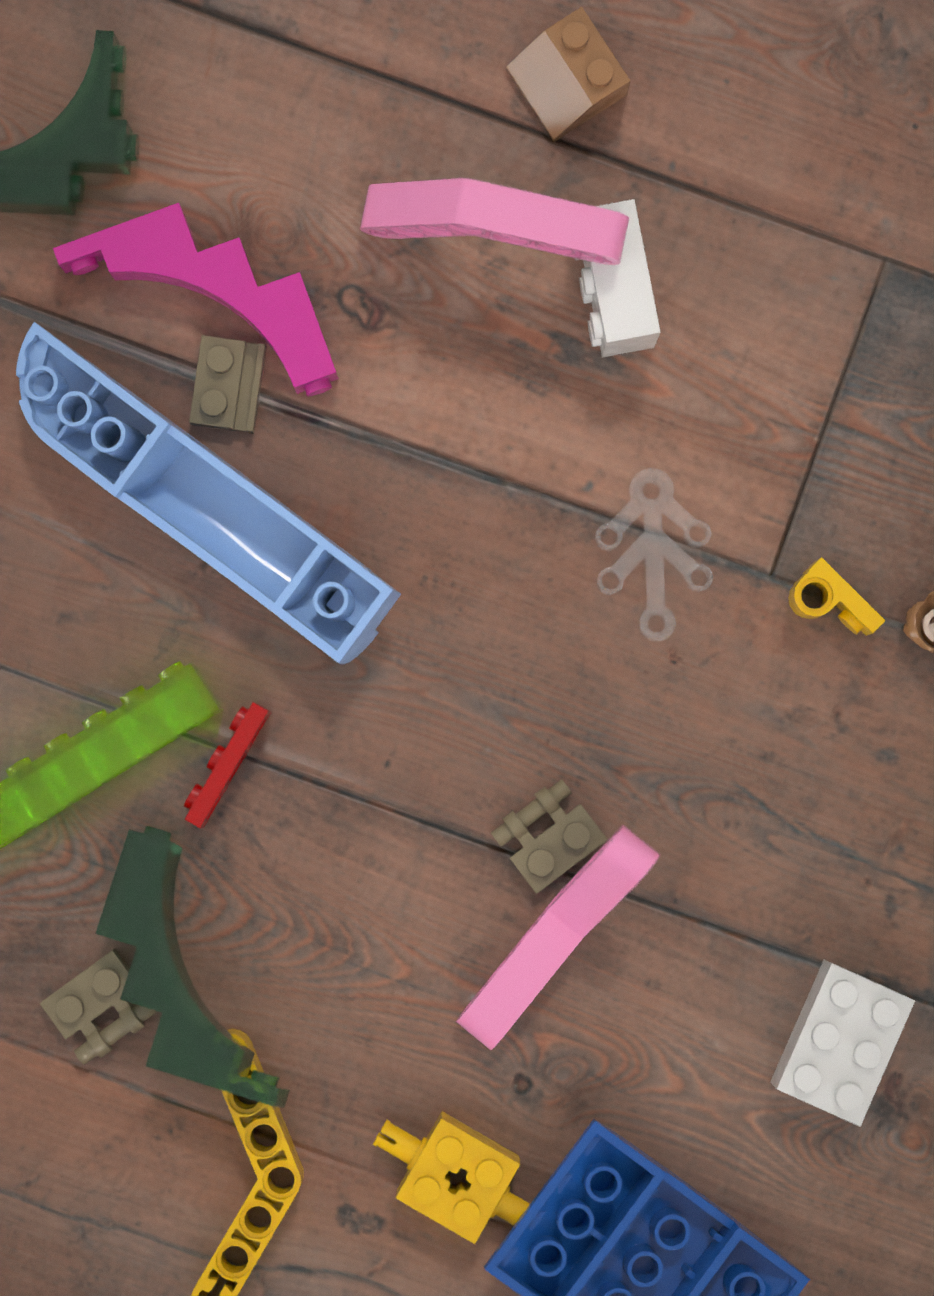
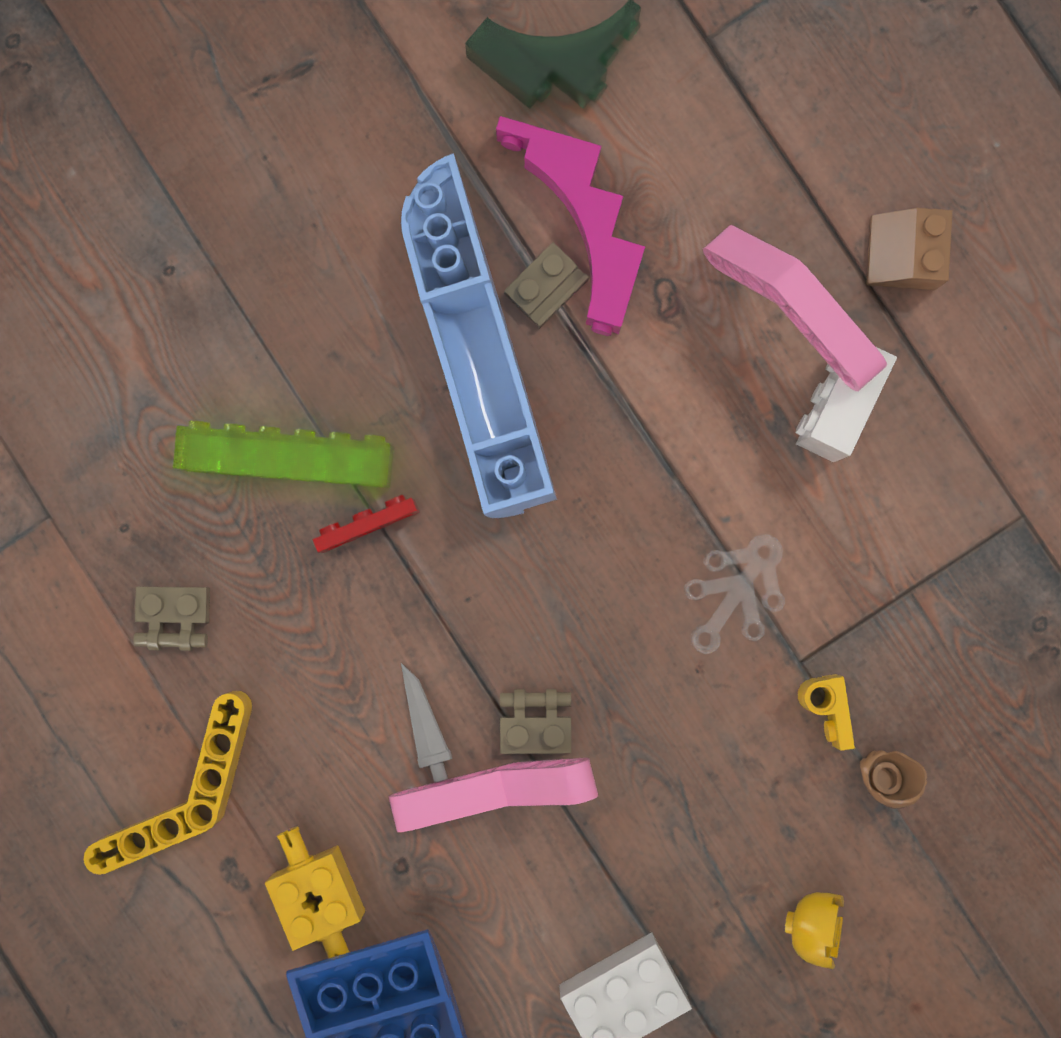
camera: 35 degrees right, 0 degrees up
clear green arch [95,826,290,1108] -> none
none -> light grey bar [401,663,452,783]

